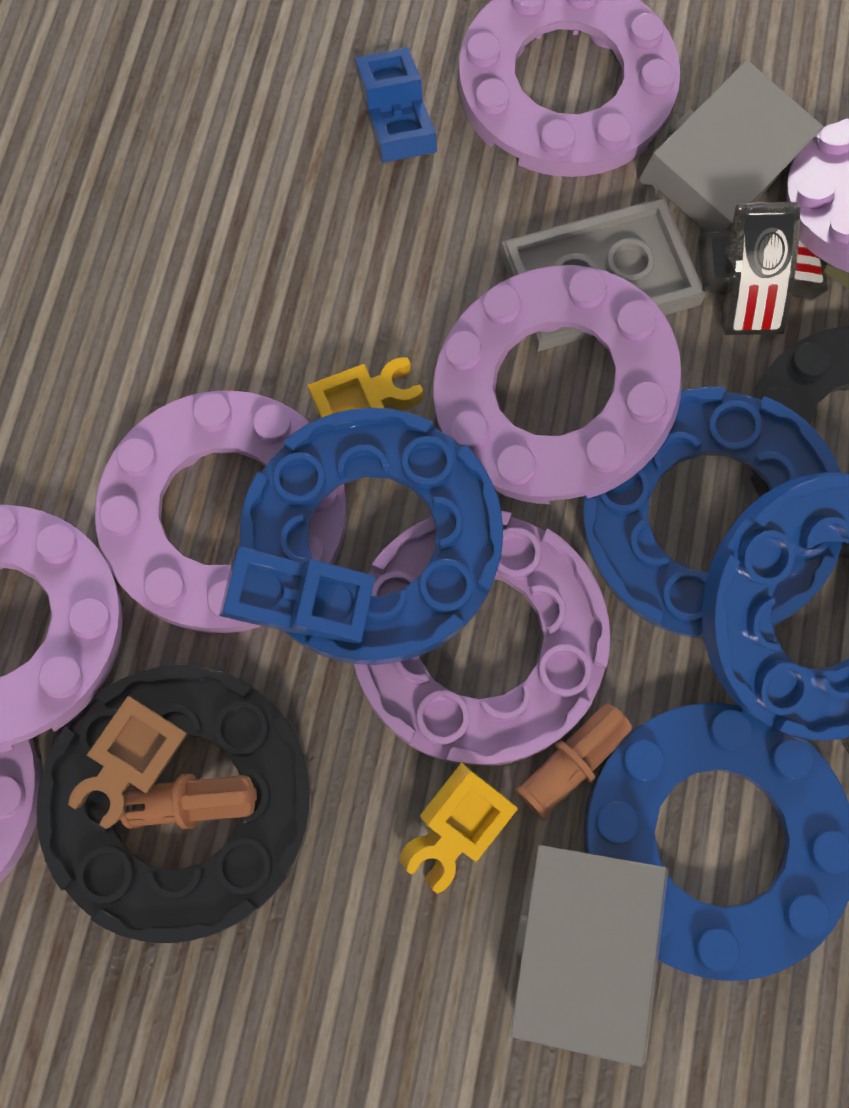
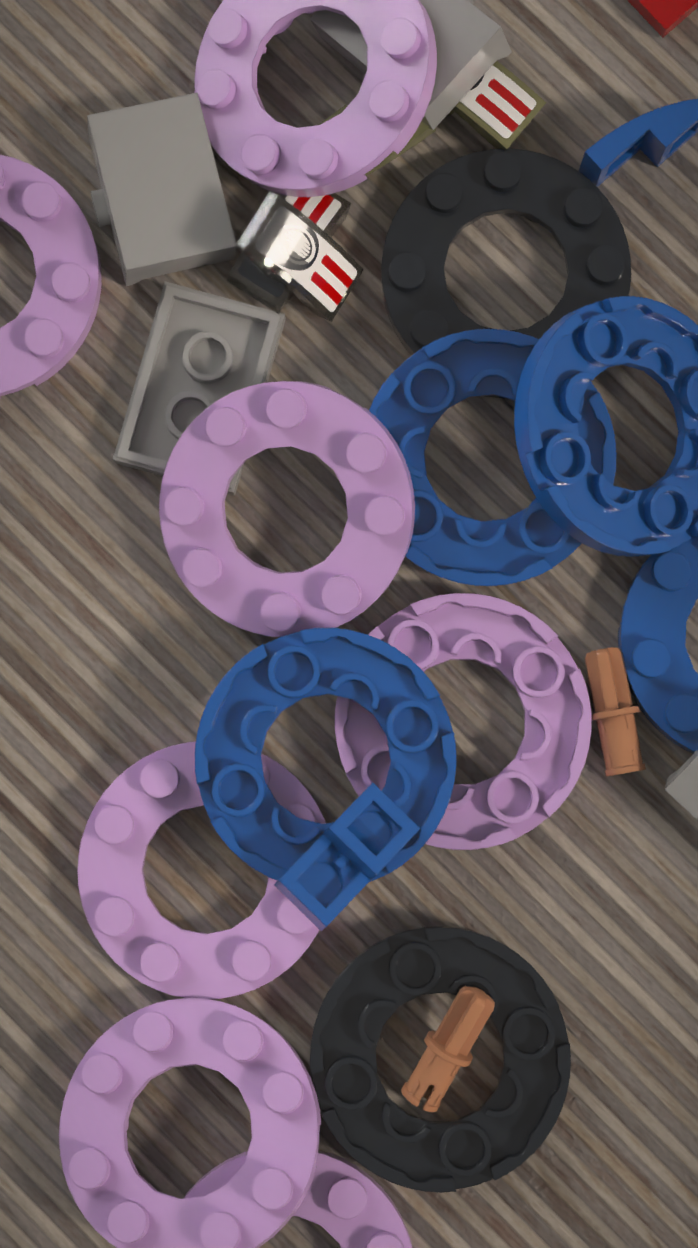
camera: 50 degrees left, 10 degrees up
medium nougat plate [68,696,188,829] -> none
yellow plate [308,357,423,418] -> none
yellow plate [399,762,518,894] -> none

